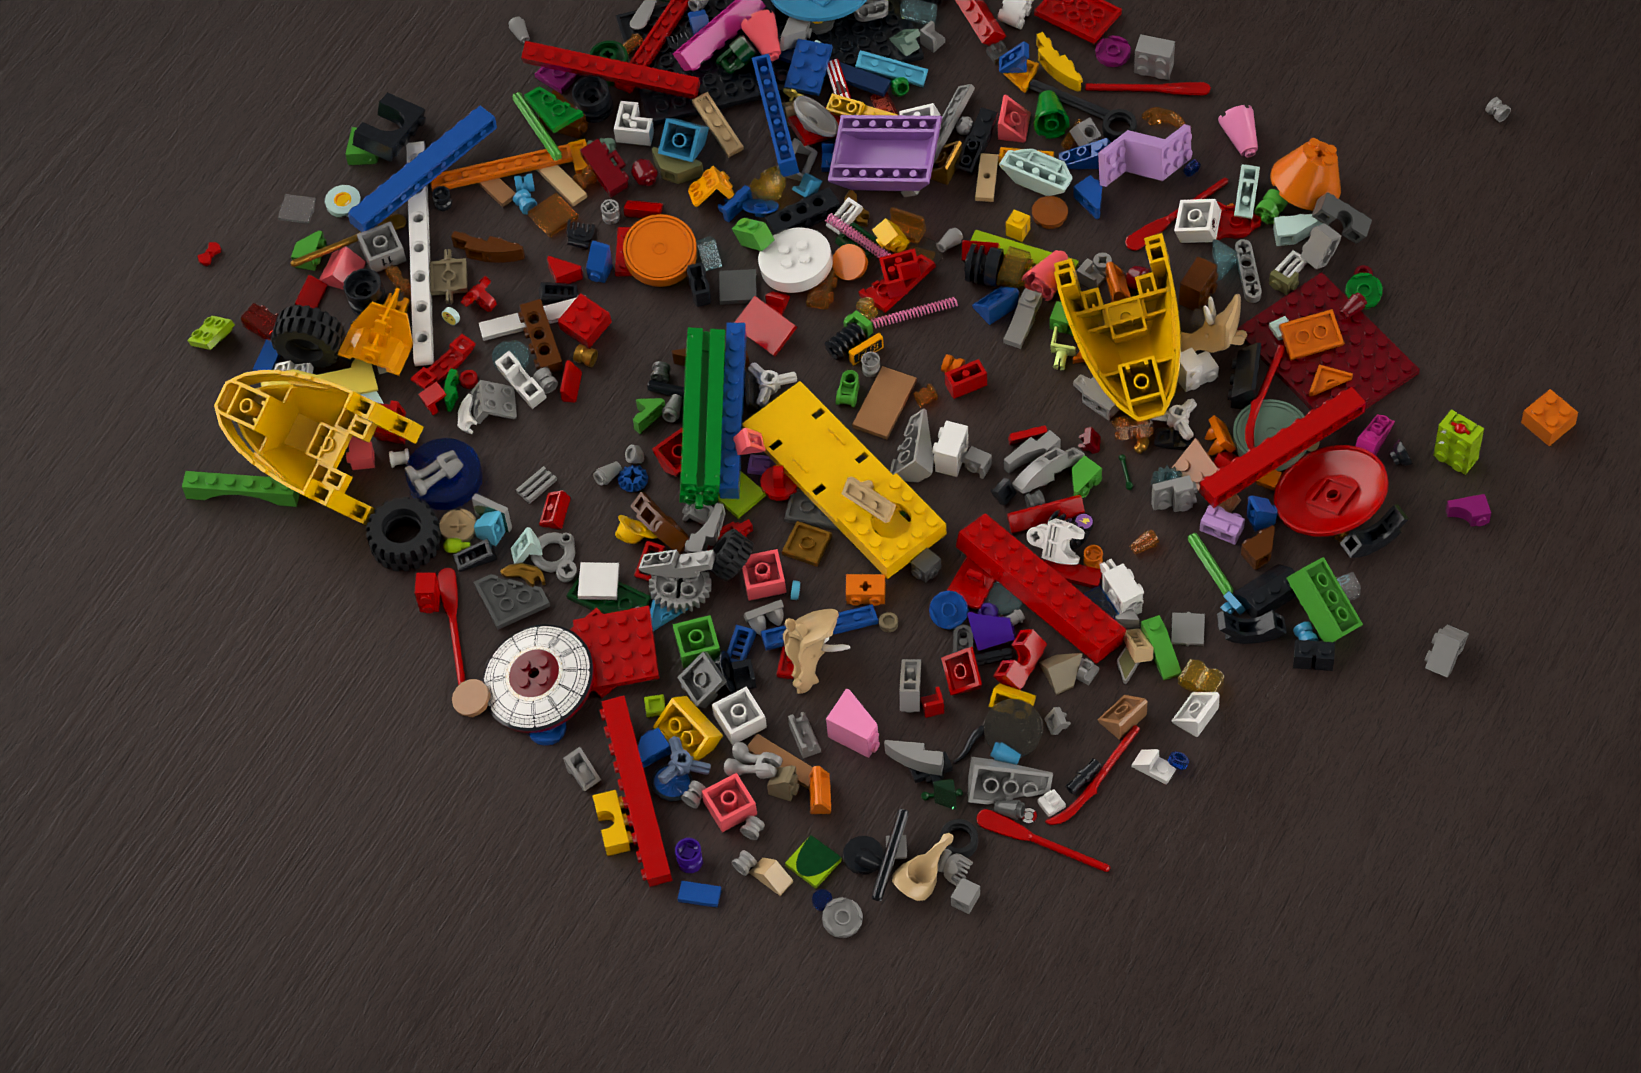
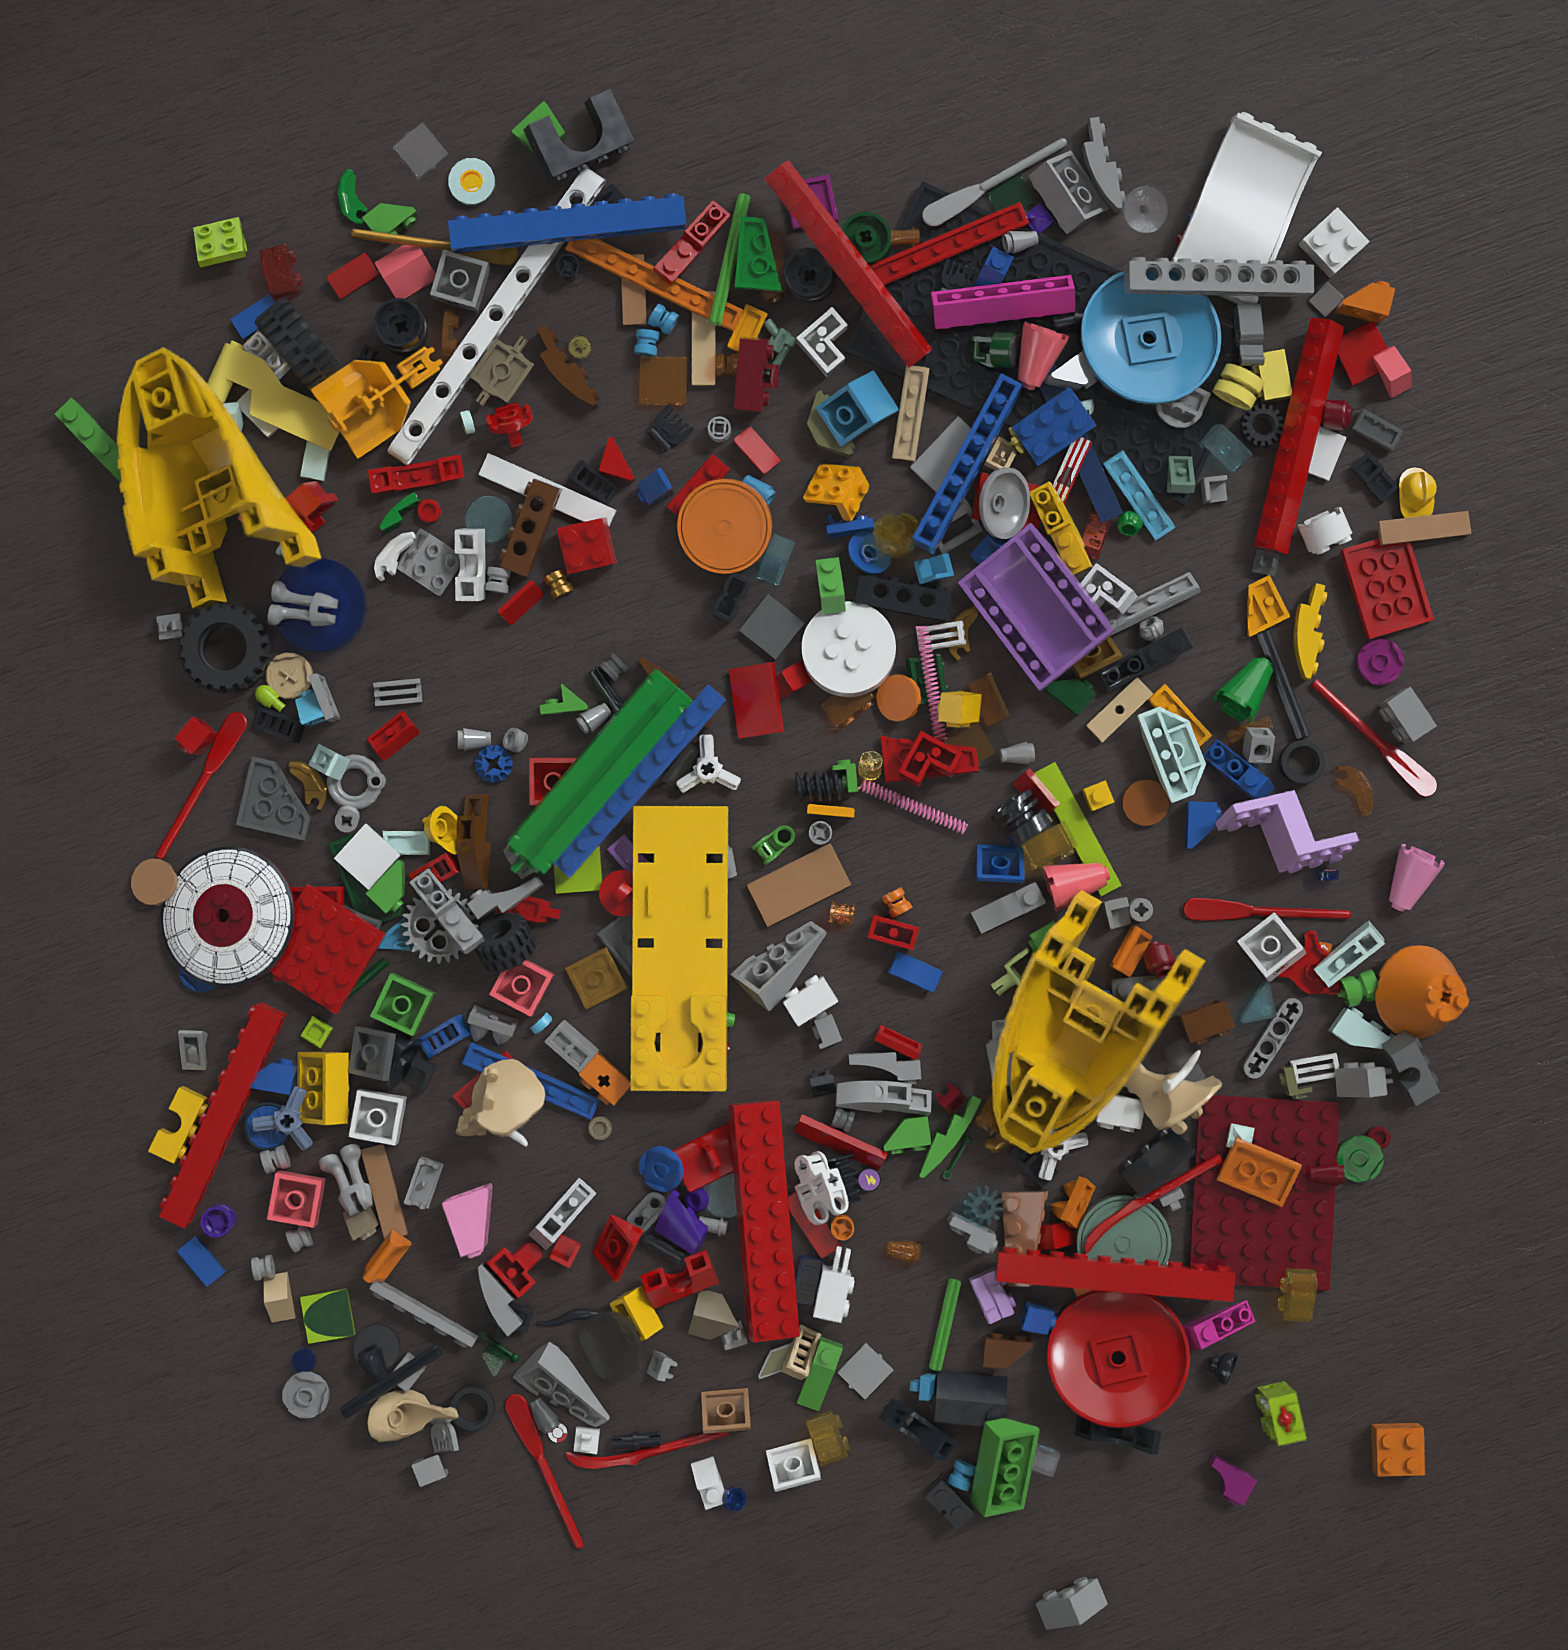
camera: 30 degrees right, 30 degrees up
red piece [198,242,221,266] -> none
red panel [418,382,446,415] -> none
light grey cone [508,16,530,44] -> none
dark red head [631,159,658,186] -> none
coral slope [733,428,765,455] -> none
tan piece [841,477,896,523] -> none
dark grey brick [911,548,941,583] -> none
dark azure cone [990,742,1021,765] -> none
coral slope [998,95,1031,143] -> none
blue slope [999,41,1029,73] -> none
light grey slope [1115,609,1139,629] -> none
orange tile [1309,365,1353,397] -> none
none -> light grey tile [156,613,184,640]
none -> green piece [337,169,369,226]
none -> dark green bar [346,957,389,1001]
none -> bright green slope [366,860,405,913]
none -> light grey plate [370,1282,478,1348]
none -> light aqua tile [383,831,431,855]
none -> red brick [484,1243,542,1299]
none -> light grey hinge [545,1019,599,1073]
none -> clear smoke tile [568,335,592,359]
none -> red slope [653,201,731,286]
none -> blue slope [888,951,943,993]
none -> light grey tile [910,416,992,493]
none -> bright green slope [918,1095,981,1178]
none -> dark green slope [1043,679,1096,717]
none -> light grey tile [1154,1187,1184,1211]
none -> clear yellow brick [1278,1268,1318,1322]

